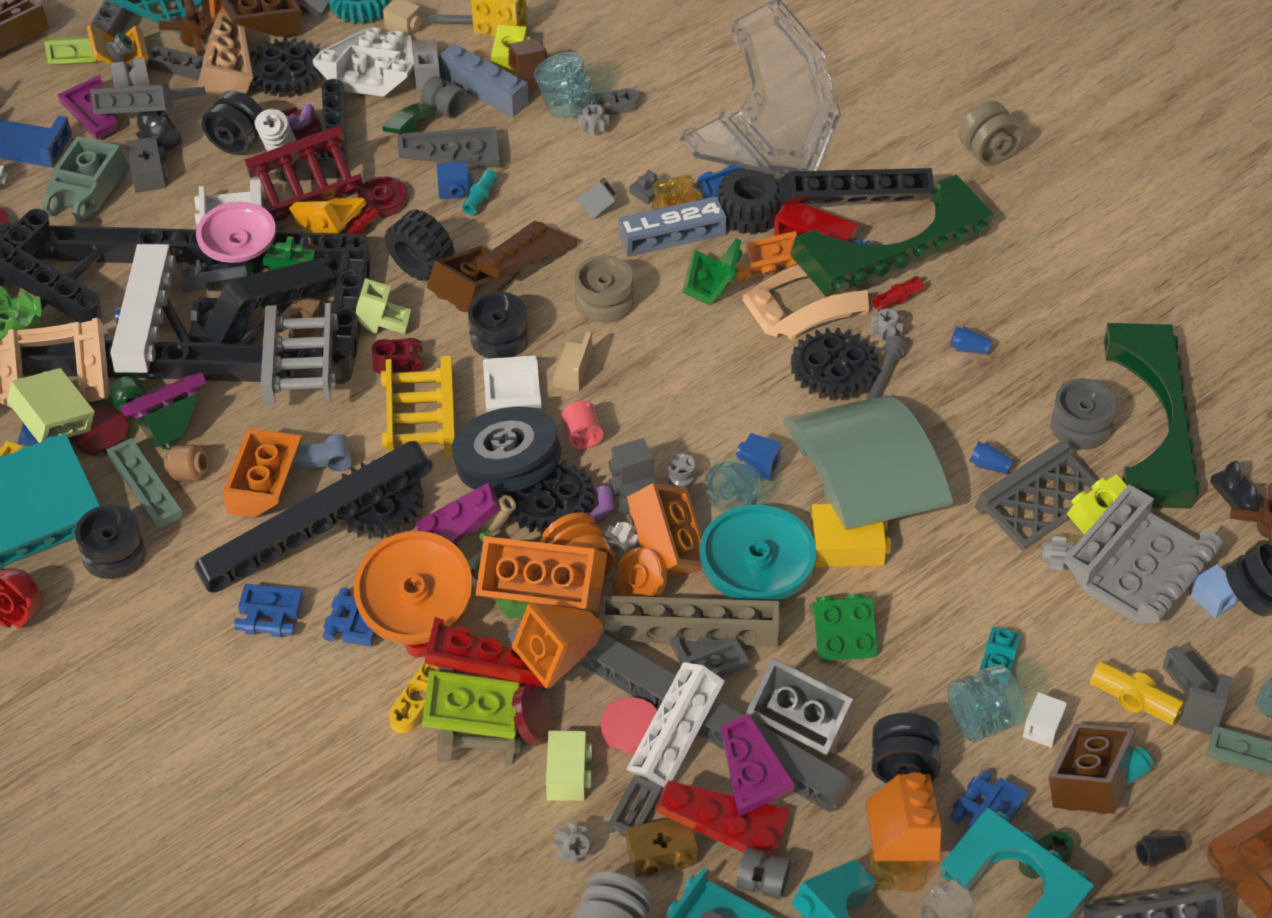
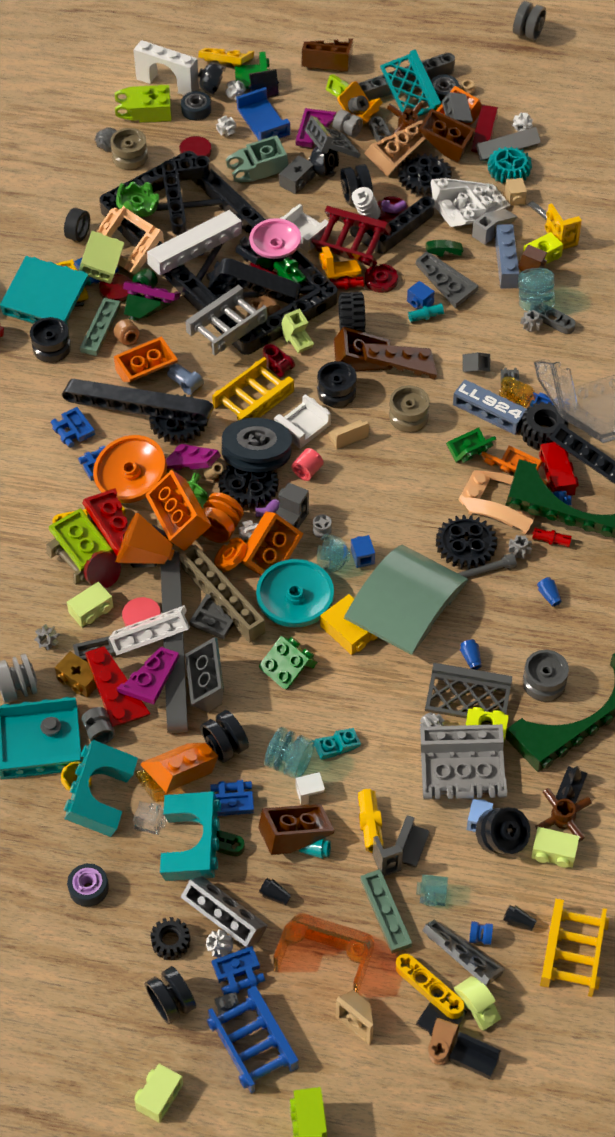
camera: 50 degrees right, 5 degrees up
dark grey wheel [421,76,467,119] -> none

